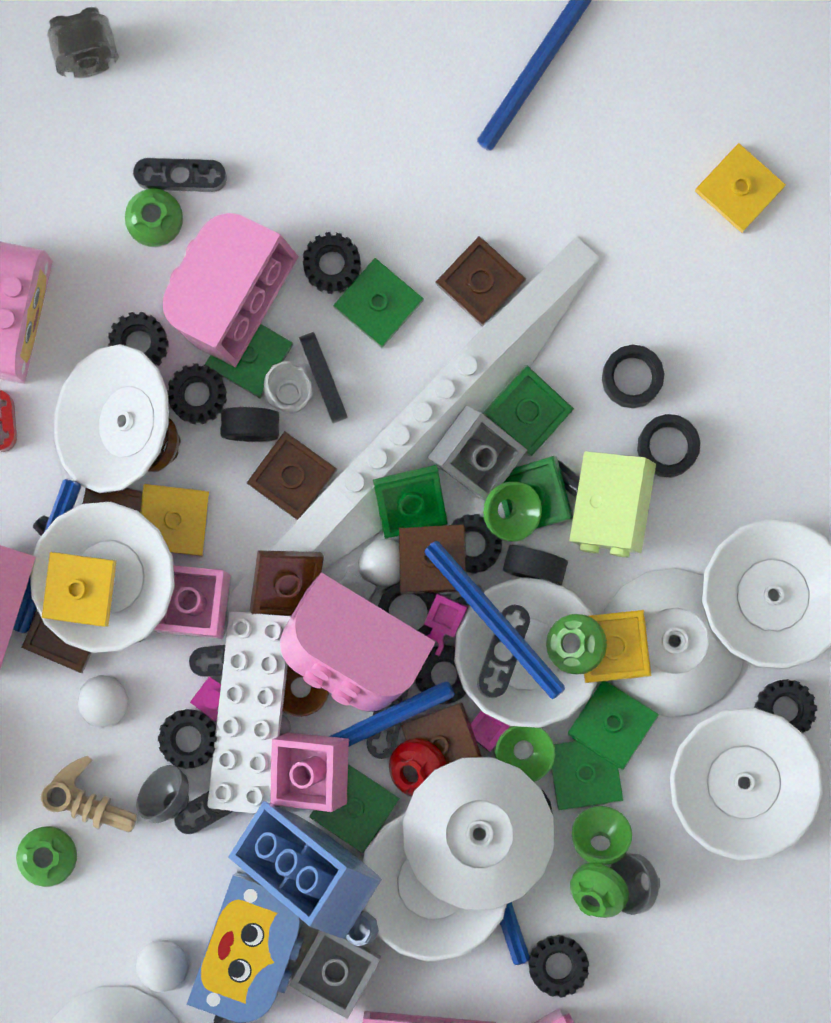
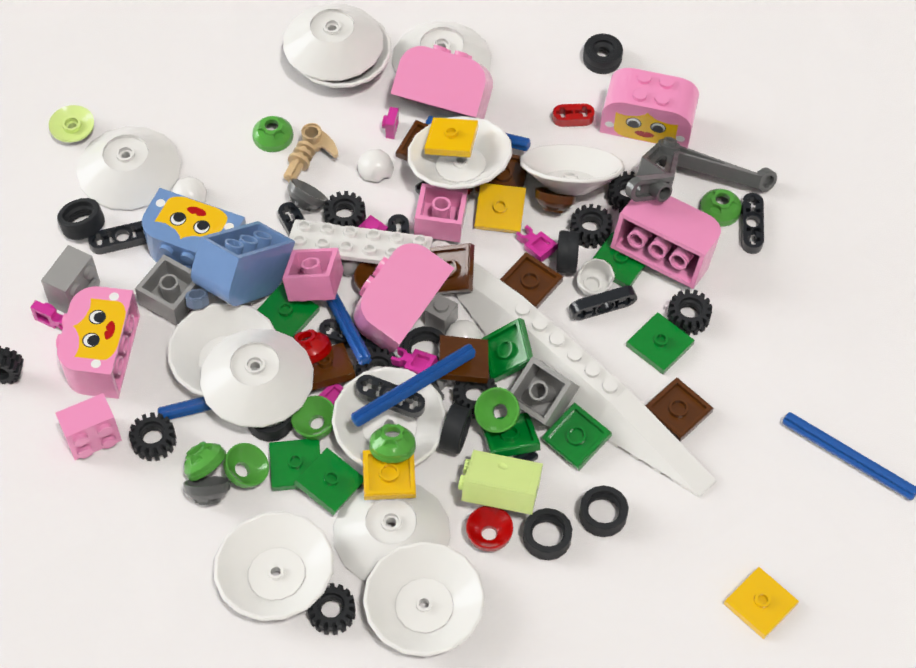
camera: 90 degrees right, 25 degrees down
clear smoke brick [47,7,119,78] -> none
none -> dark pink plate [382,107,399,139]
none -> red piece [466,506,513,552]
none -> dark pink plate [516,225,558,262]
none -> dark grey piece [625,137,777,202]

